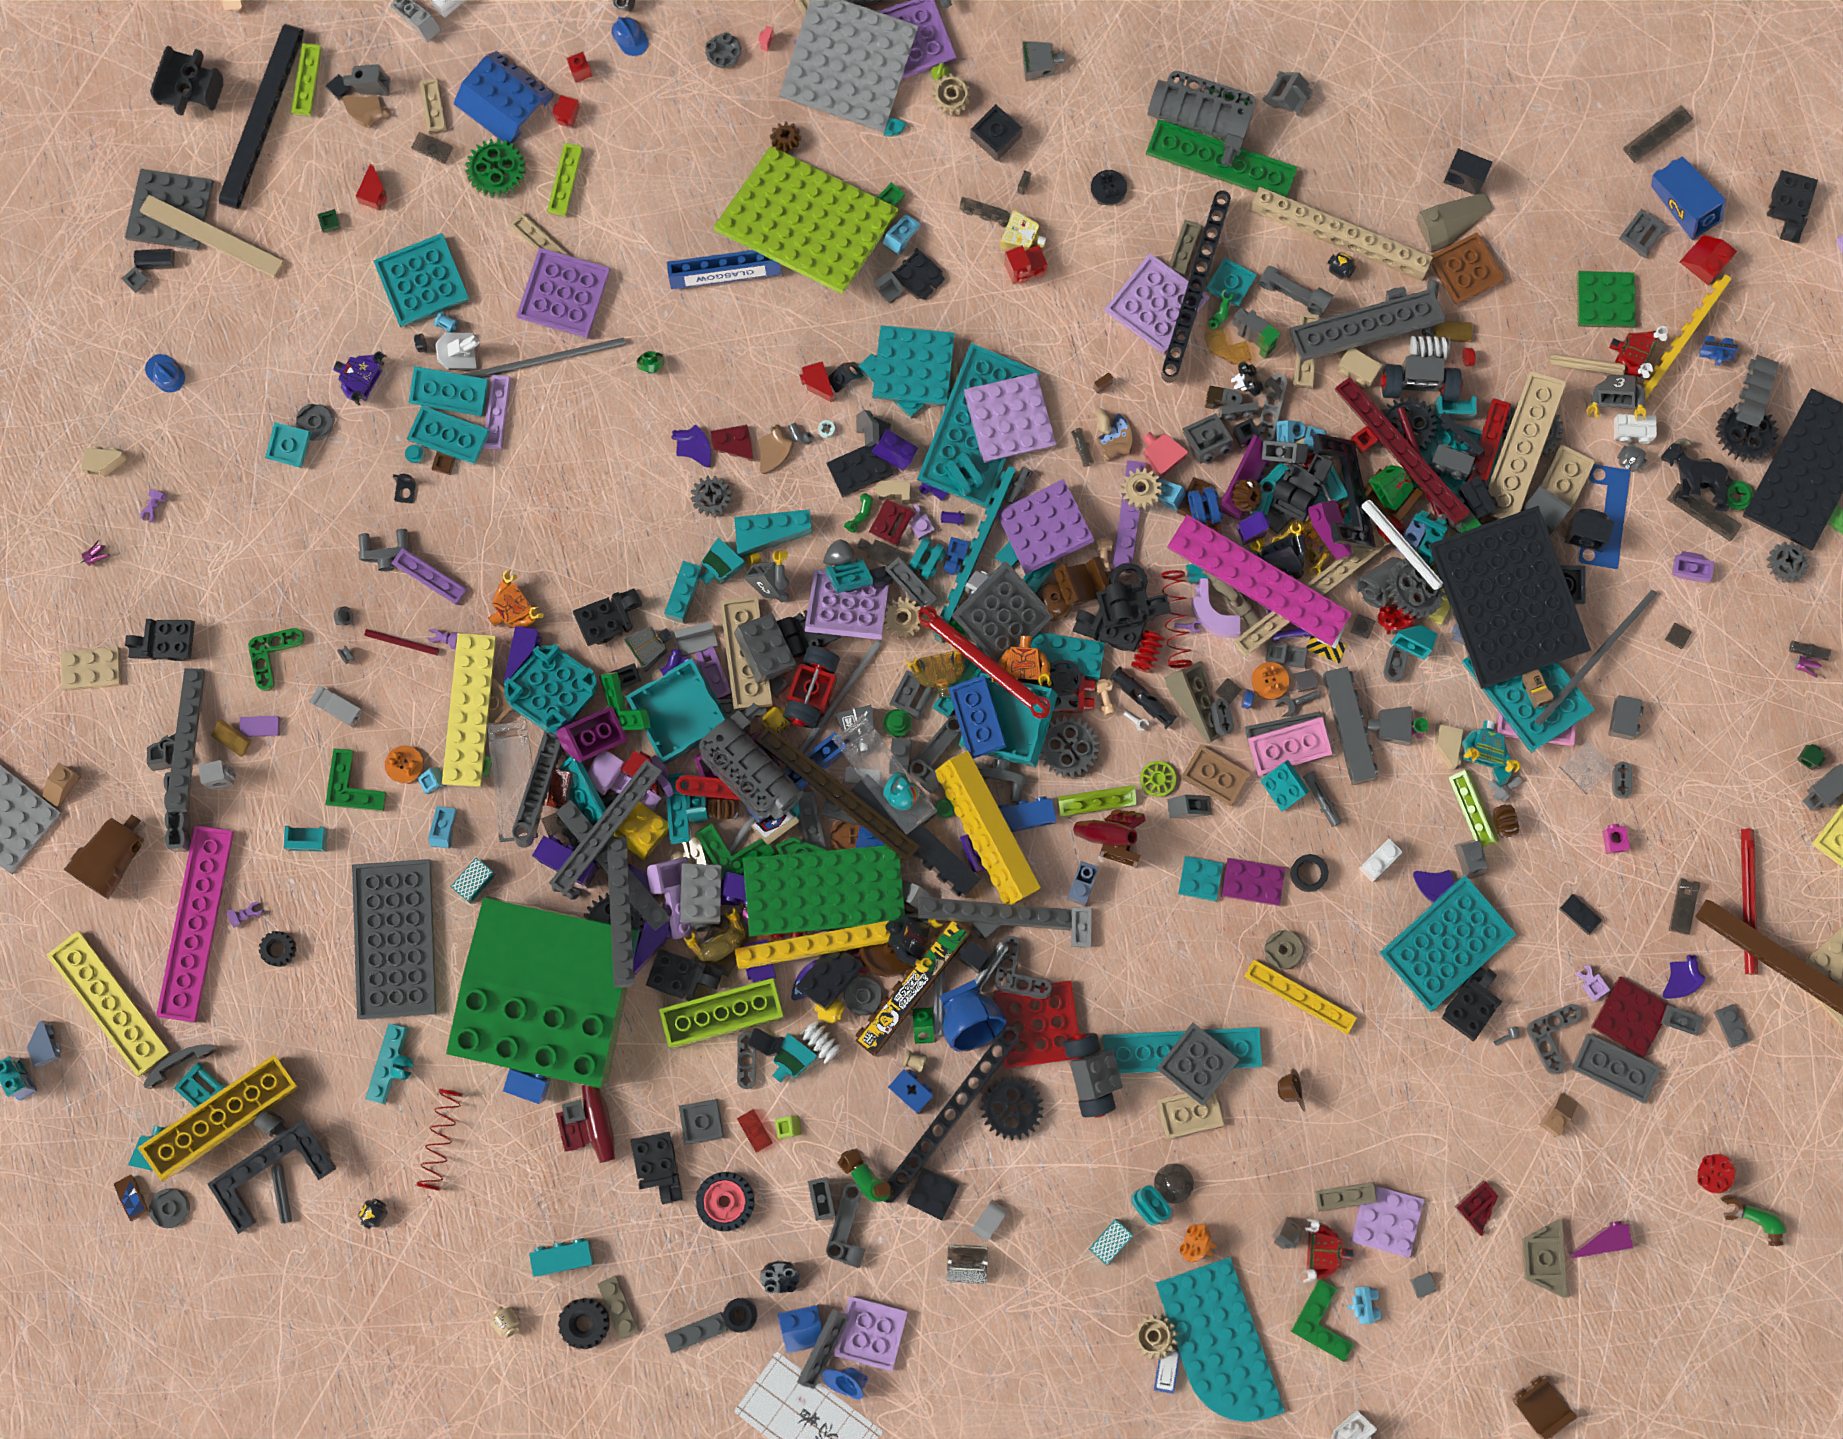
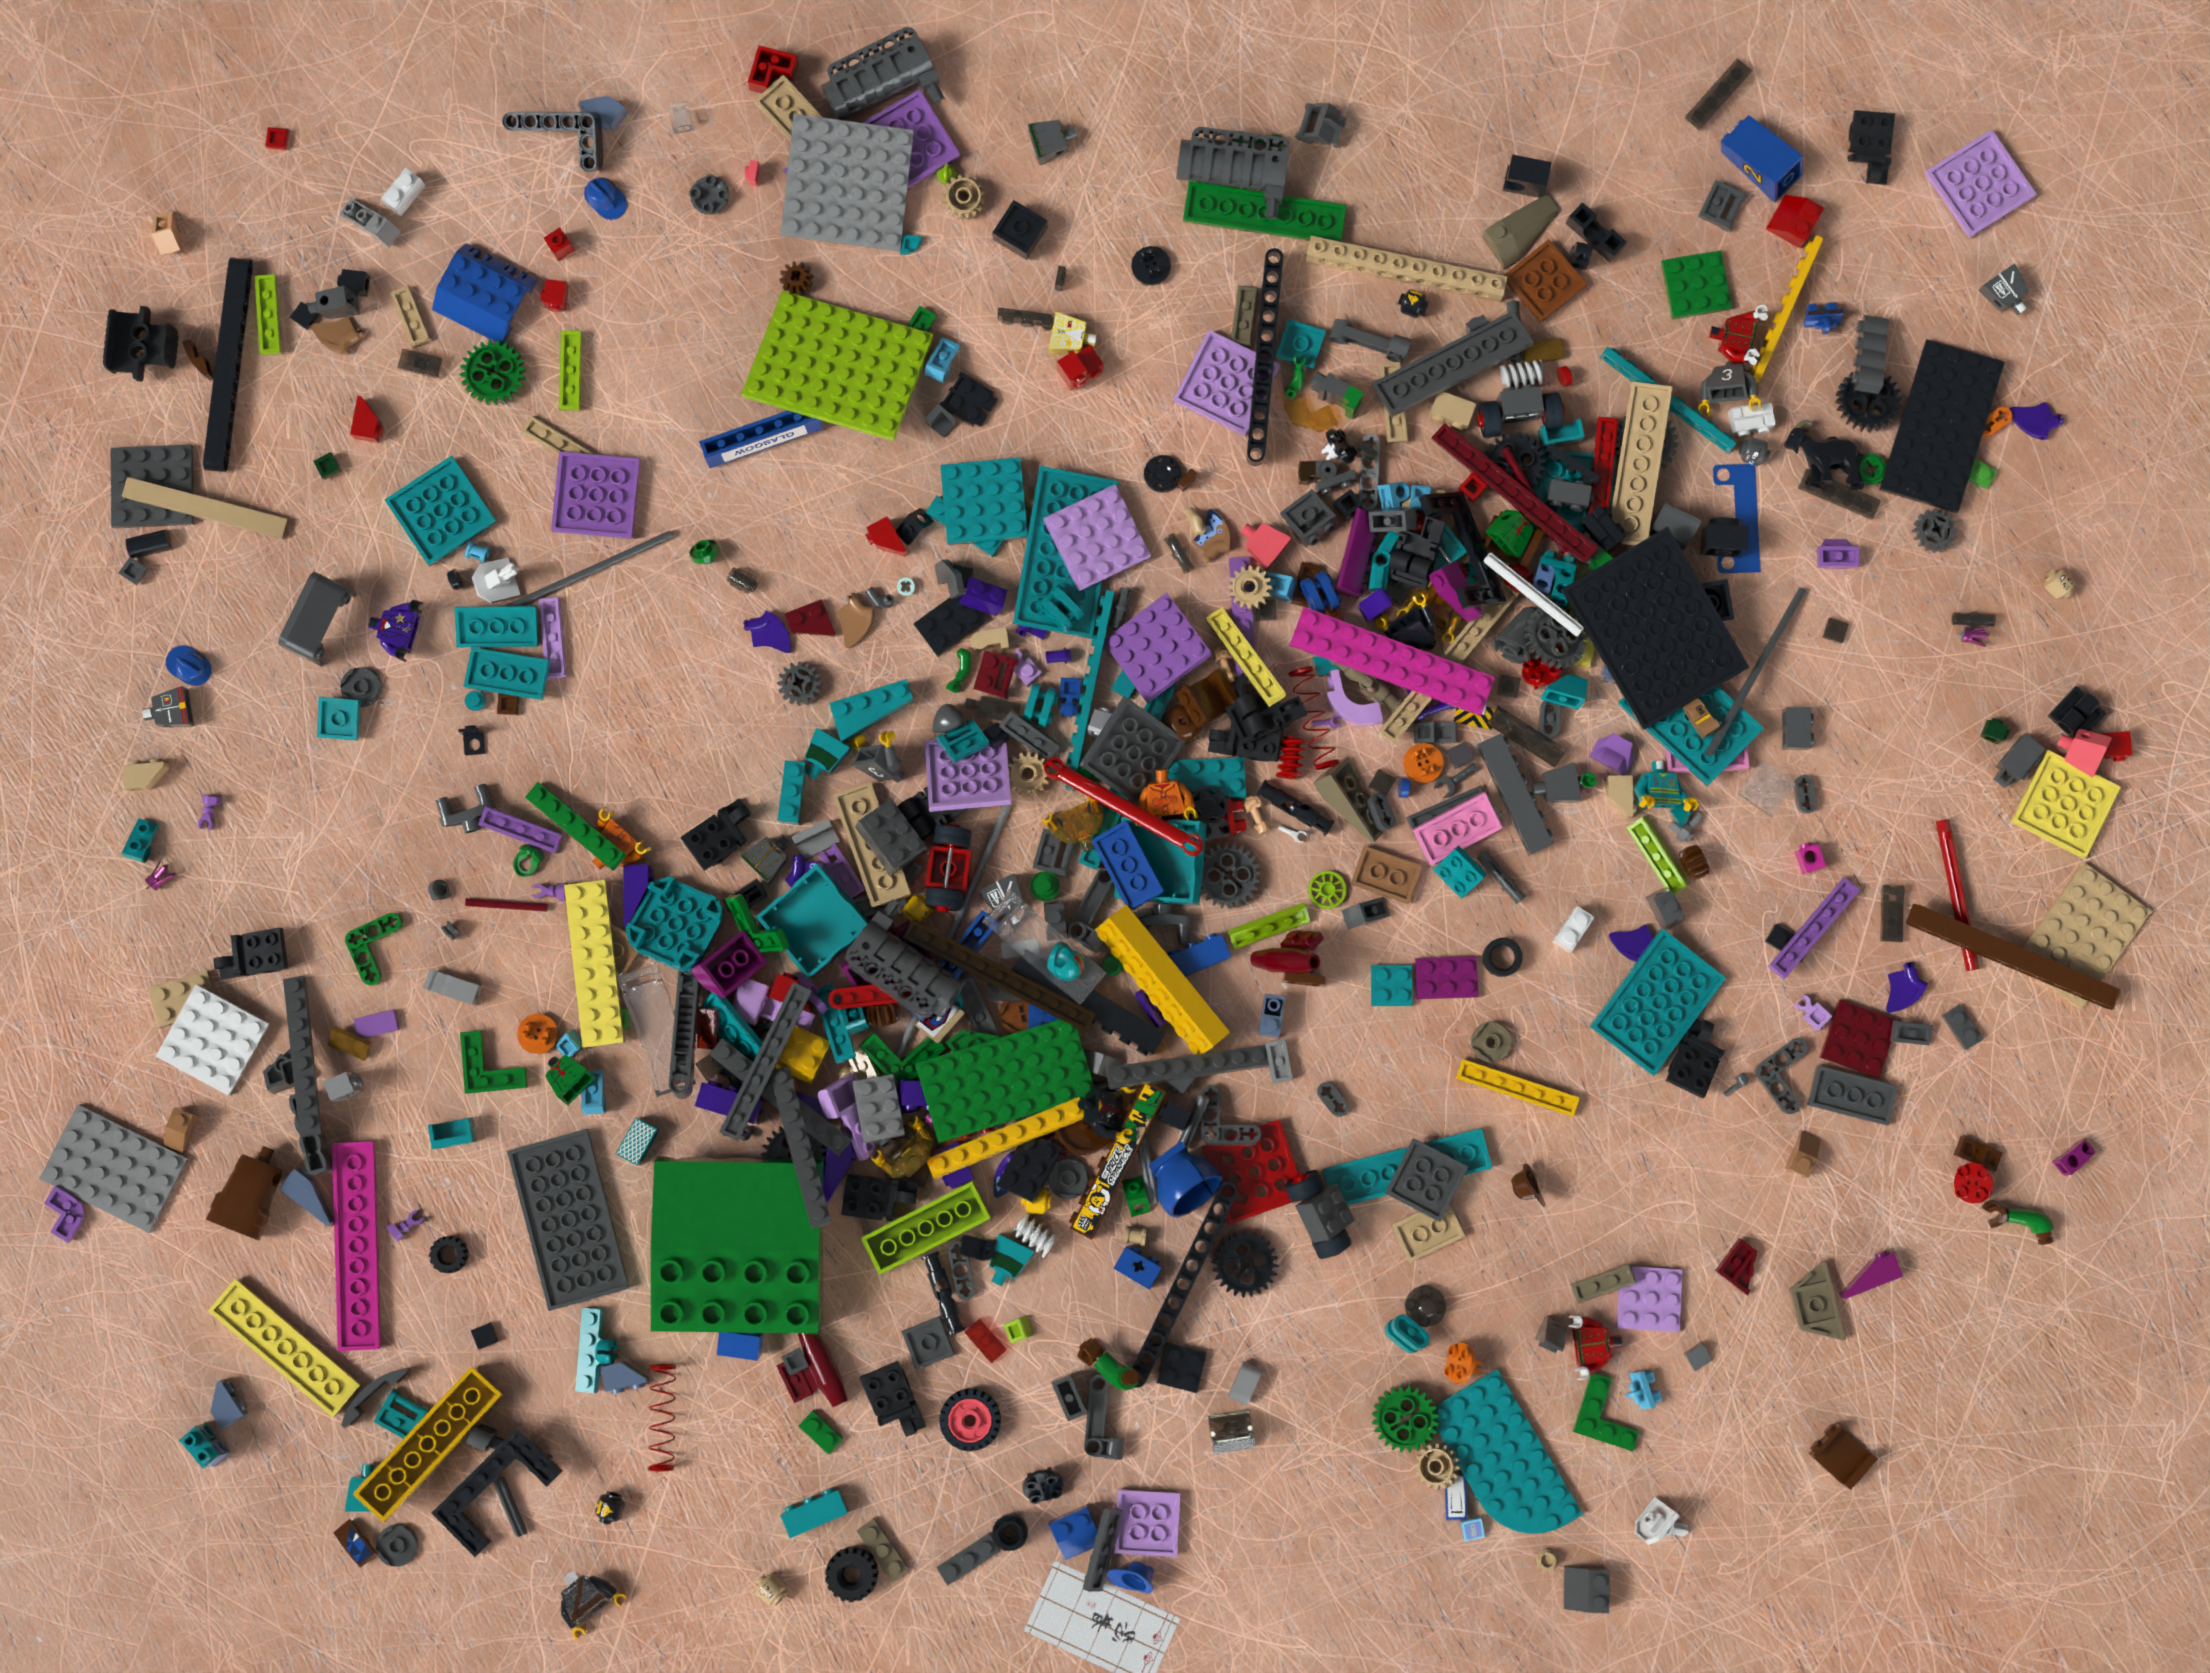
camera: 15 degrees left, 5 degrees up
teal panel [1088,1219,1133,1265] -> none
reddish brown gear [1231,479,1263,512] -> none
tan plate [1541,444,1595,511] -> none
tan axle [1549,354,1625,375] -> none
none -> teal plate [122,818,159,863]
none -> dark grey torso [142,686,194,728]
none -> white plate [156,984,270,1096]
none -> reddish brown slope [182,339,213,381]
none -> dark grey windscreen [278,571,357,666]
none -> sand blue slope [279,1168,334,1226]
none -> black brick [337,269,370,297]
none -> black tile [471,1322,499,1350]
none -> green piece [513,844,544,877]
none -> green plate [525,782,626,871]
none -> green torso [545,1055,596,1105]
none -> torso [561,1571,627,1639]
none -> sand blue slope [600,1361,649,1394]
none -> clear smoke brick [727,567,758,594]
none -> green plate [798,1410,843,1454]
none -> black piece [921,1251,966,1336]
none -> black wheel [1144,455,1181,493]
none -> light yellow plate [1206,607,1286,707]
none -> clear smoke plate [1255,599,1276,621]
none -> dark grey beam [1317,1082,1349,1117]
none -> green gear [1372,1384,1440,1453]
none -> slope [1460,1516,1485,1542]
none -> clear smoke plate [1487,706,1567,768]
none -> black arch [1565,202,1627,263]
none -> black leg [1569,242,1593,270]
none -> medium lavender slope [1589,733,1634,776]
none -> teal plate [1600,347,1736,454]
none -> medium lavender plate [1768,877,1860,980]
none -> reddish brown slope [1954,1136,2003,1172]
none -> magenta leg [2052,1138,2096,1176]

